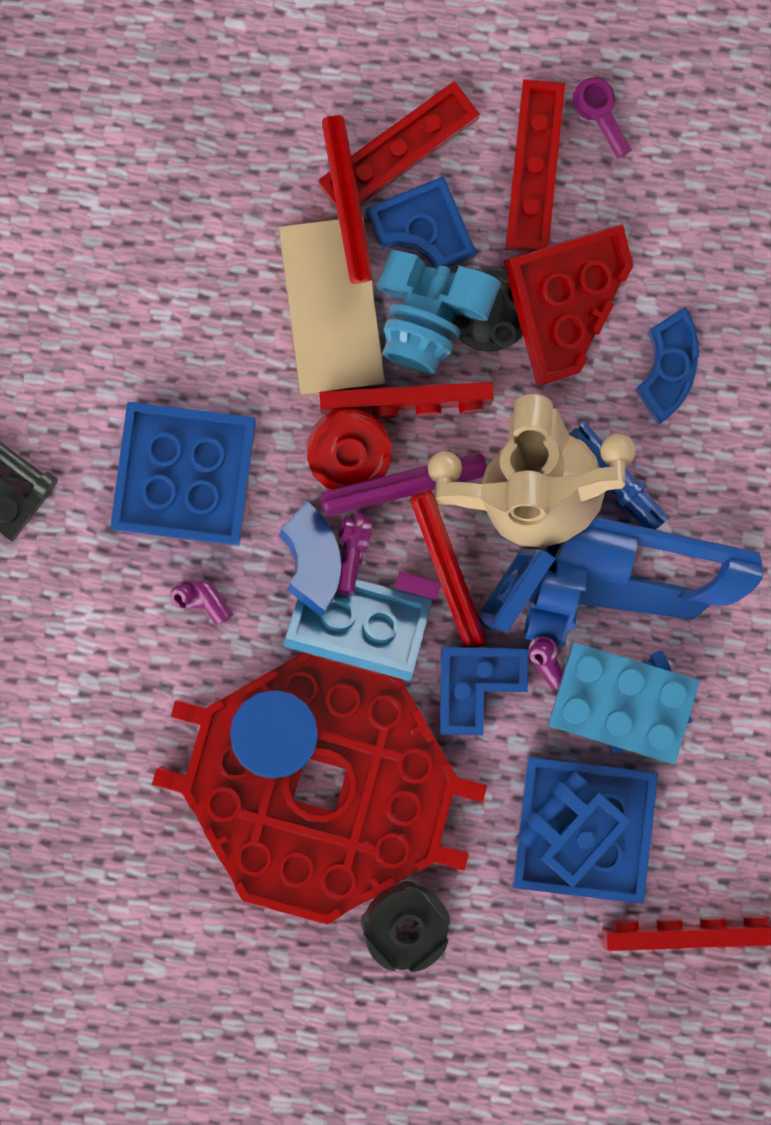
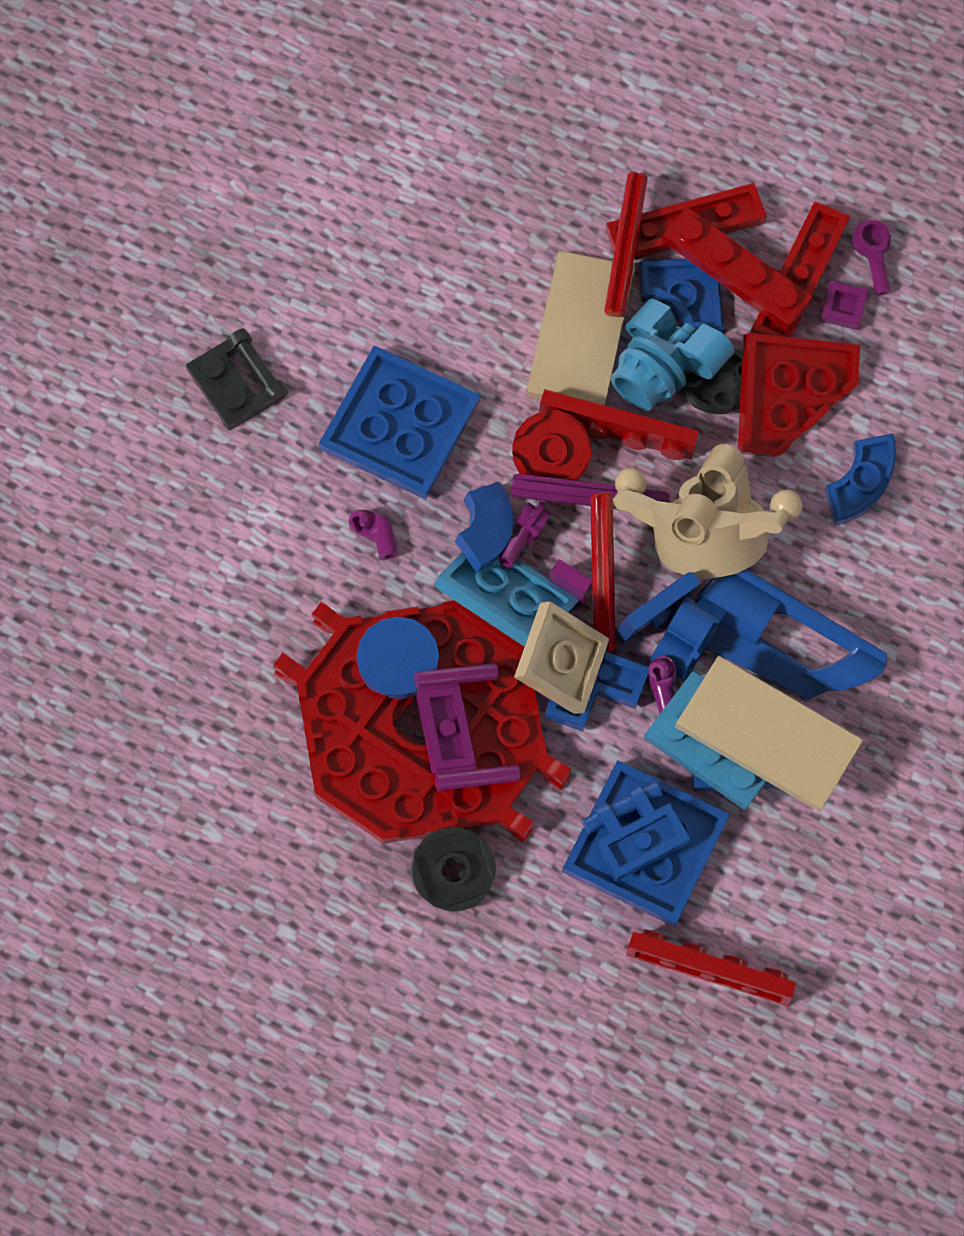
camera: 20 degrees right, 15 degrees down
blue pin [569,420,670,530] -> none
none -> magenta plate [414,663,520,791]
none -> tan plate [514,601,609,714]
none -> red plate [662,207,812,331]
none -> tan tile [675,656,863,812]
none -> magenta tile [820,281,868,330]

